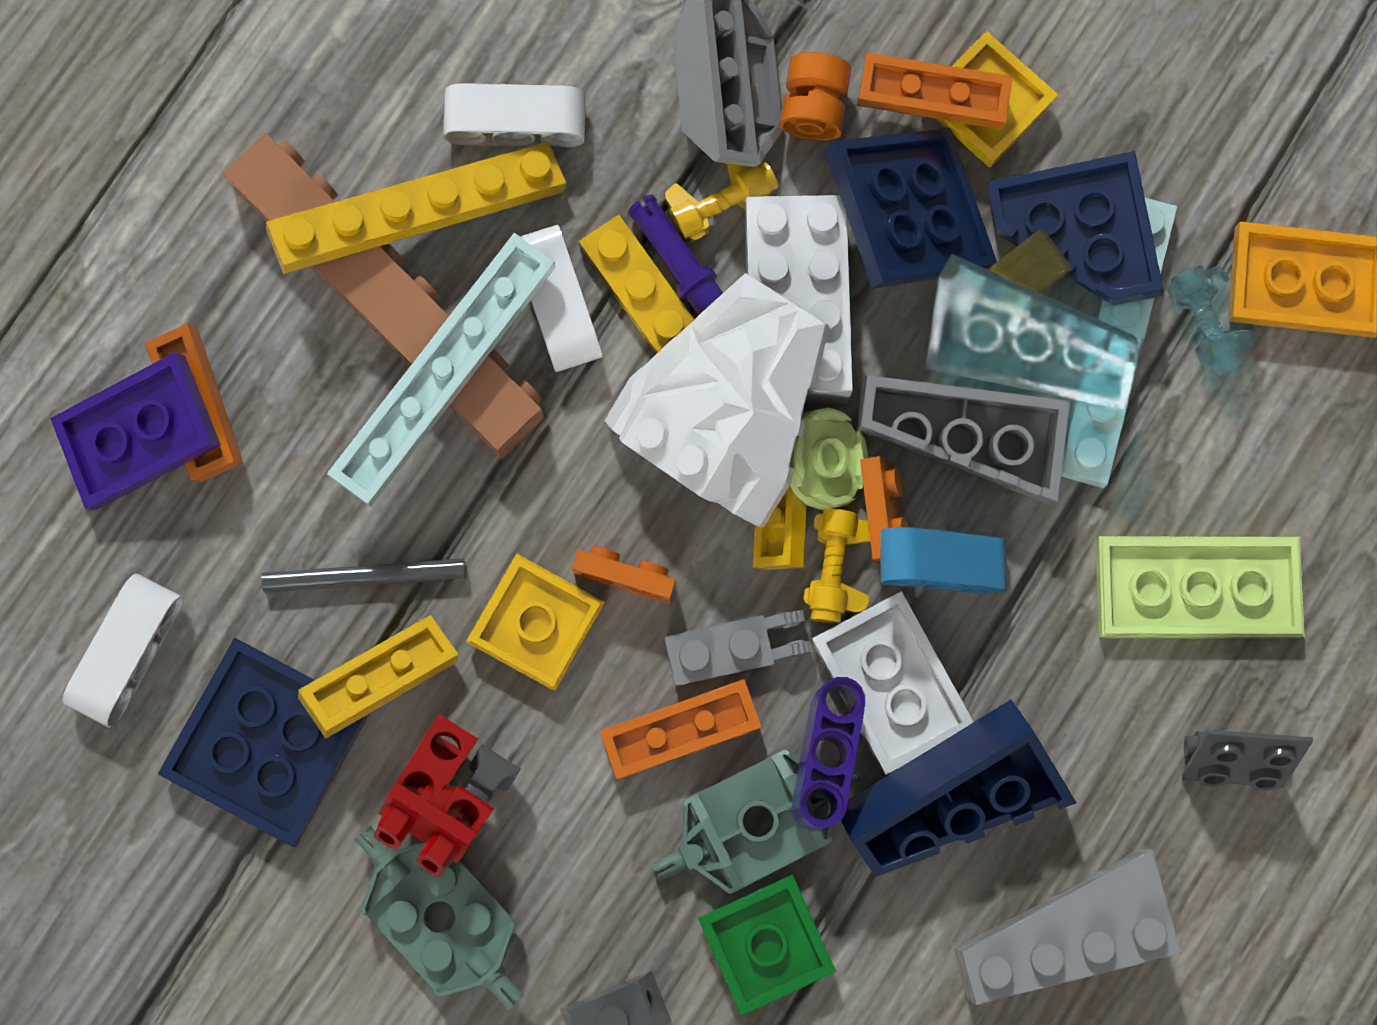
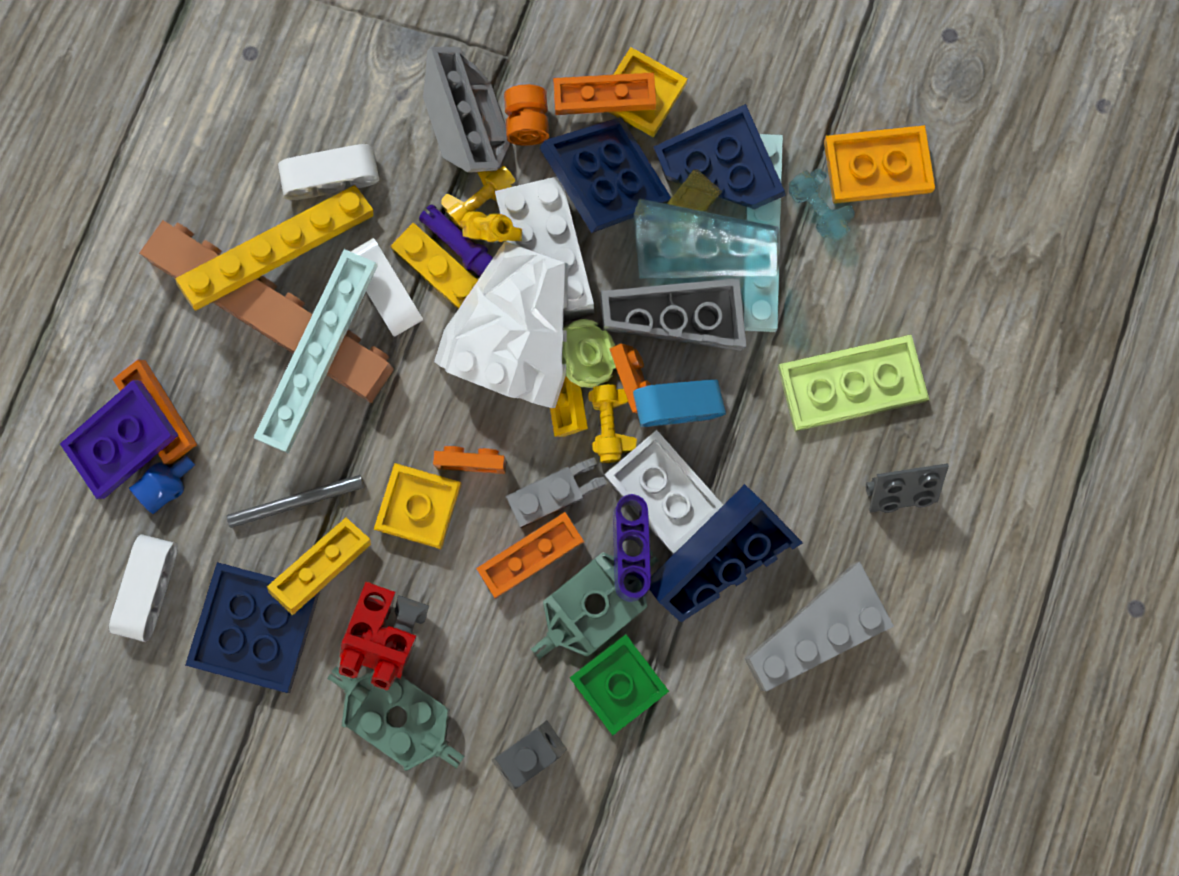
camera: 10 degrees left, 0 degrees up
none -> blue piece [129,455,195,514]
none -> yellow piece [460,211,522,242]

